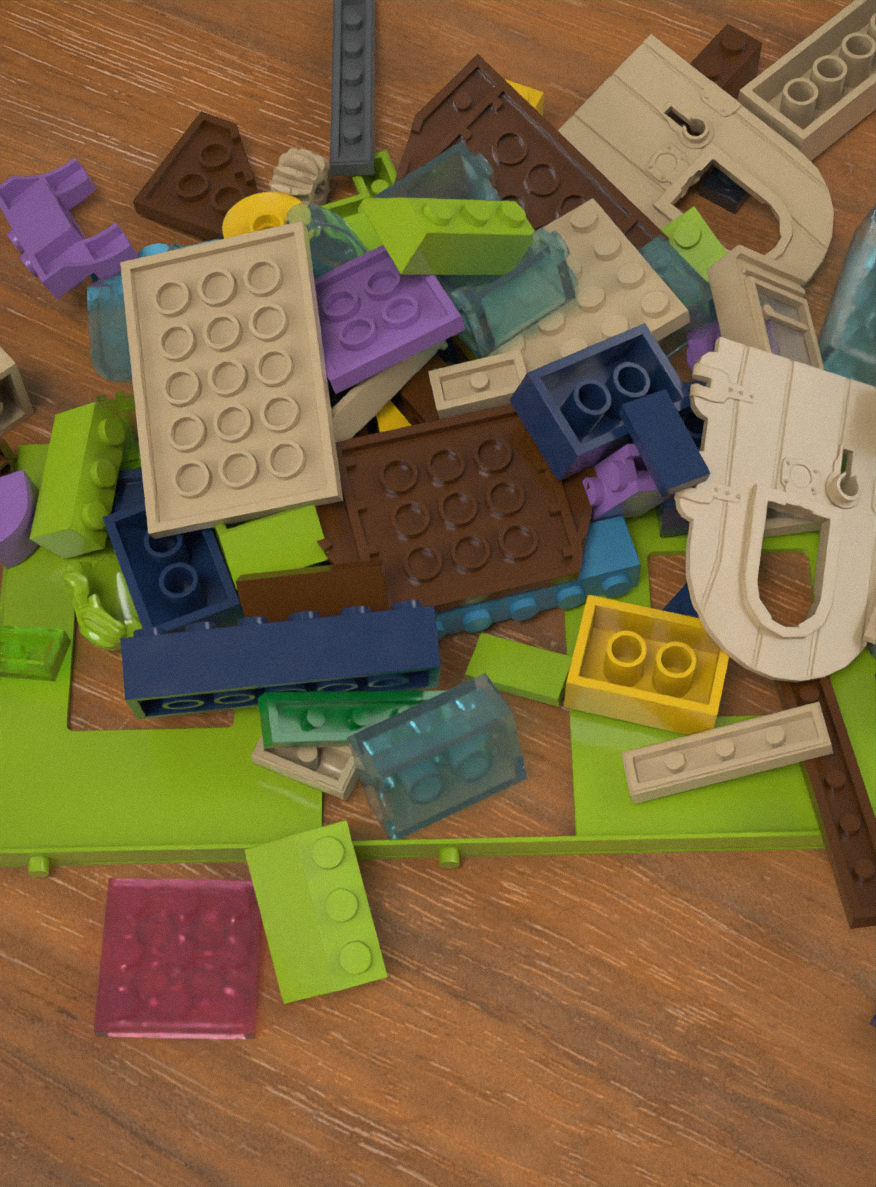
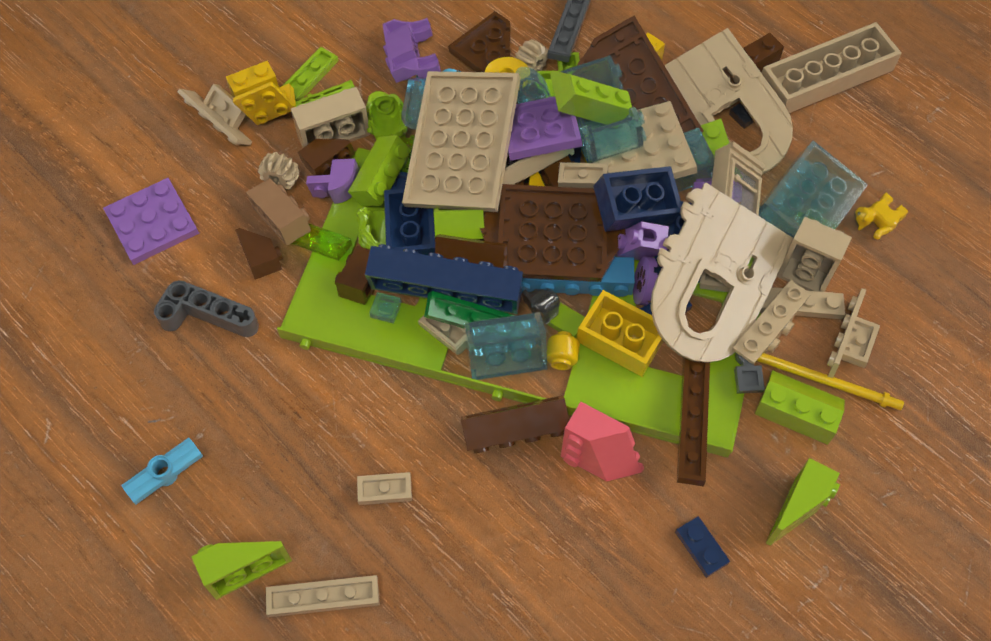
camera: 15 degrees right, 0 degrees up
clear pink plate [94,878,263,1039] -> none
lime slope [244,820,388,1004] -> none
dark blue tile [618,389,711,497] -> none
tan tile [622,702,833,804] -> none
none -> reddish brown brick [335,246,374,305]
none -> tan plate [357,472,412,505]
none -> lime hair [366,91,410,140]
none -> clear light blue plate [369,292,402,324]
none -> reddish brown brick [461,395,569,453]
none -> clear smoke piece [522,288,560,324]
none -> yellow head [546,331,580,370]
none -> coral wedge [561,402,644,482]
none -> medium lavender tile [633,256,658,306]

